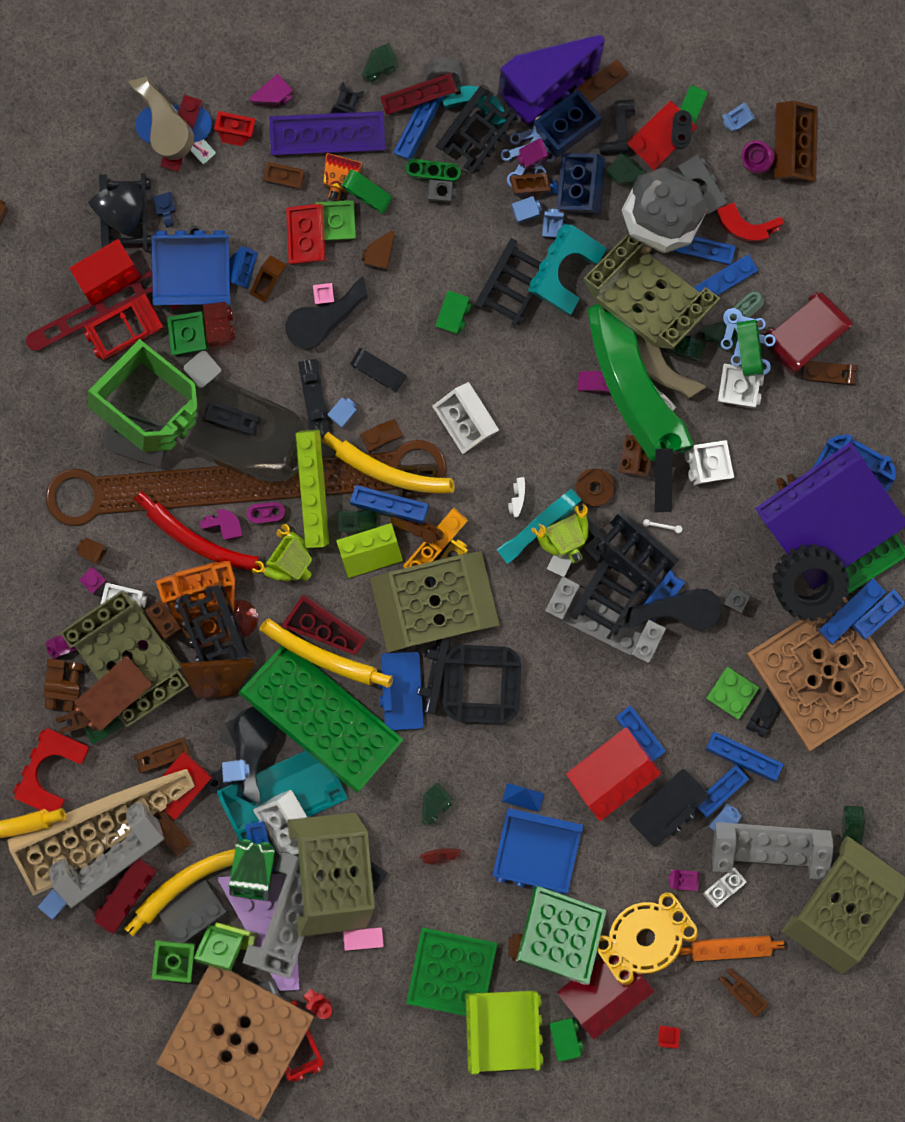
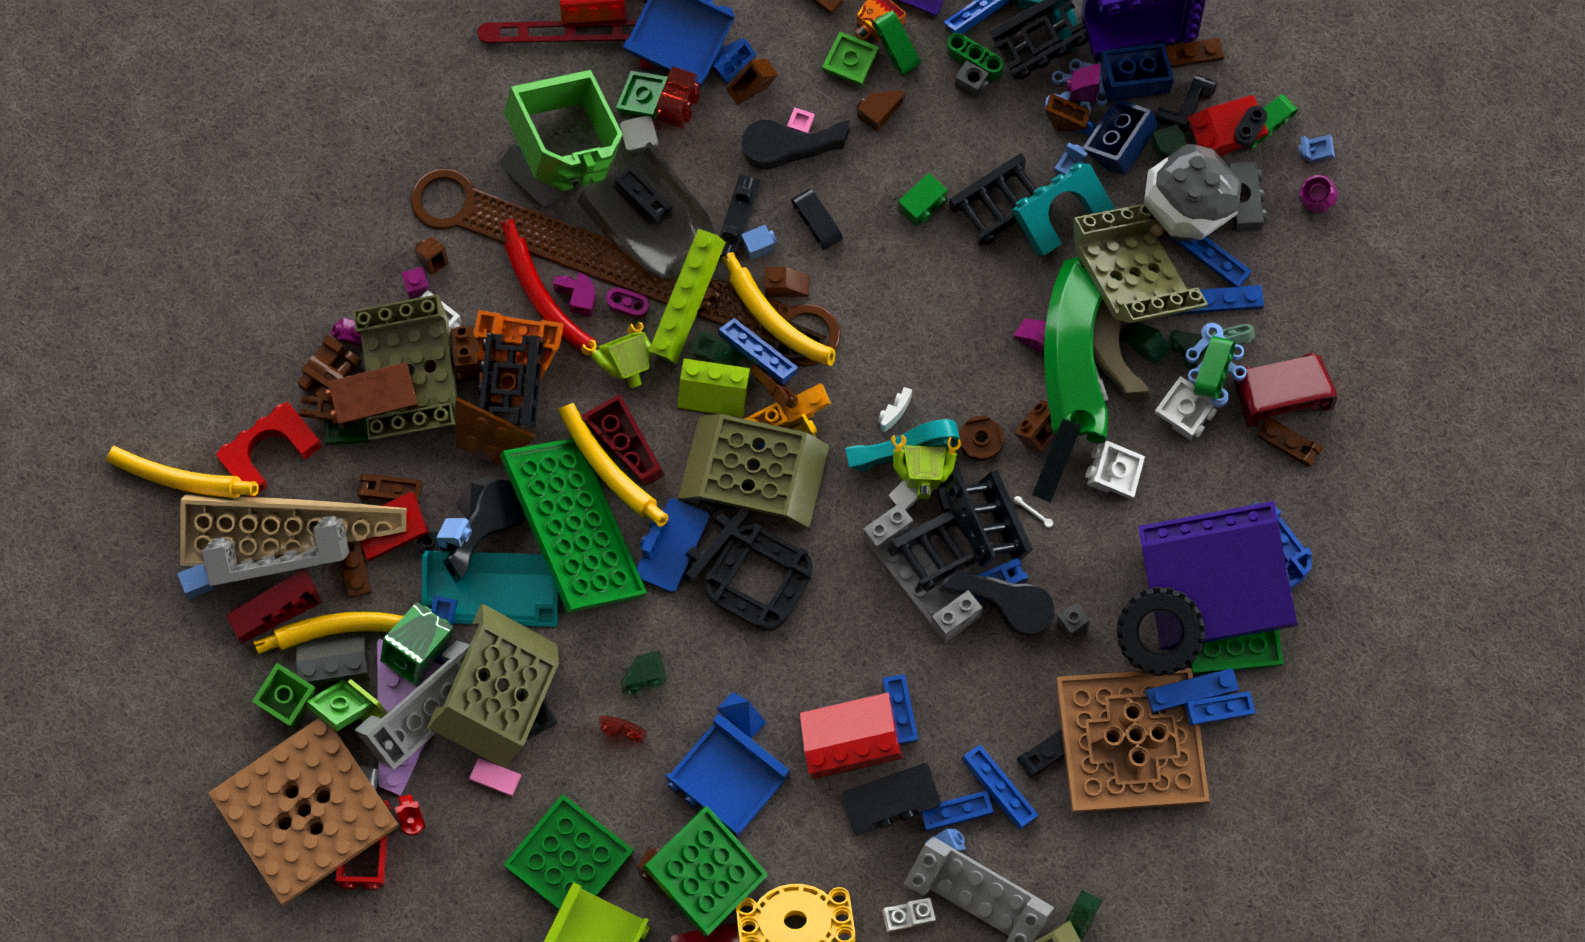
camera: 35 degrees right, 15 degrees down
red door [84,294,164,362] -> none
clear red dish [234,600,258,637] -> none
white slope [253,790,307,855] -> none
red tile [286,203,326,265] -> none
white slope [432,382,499,454] -> none
medium blue brick [511,196,542,224] -> none
magenta bracket [668,869,700,891] -> none
bright green plate [706,667,759,720] -> none
red arch [715,202,784,243] -> none
reddish brown slope [774,100,818,182] -> none

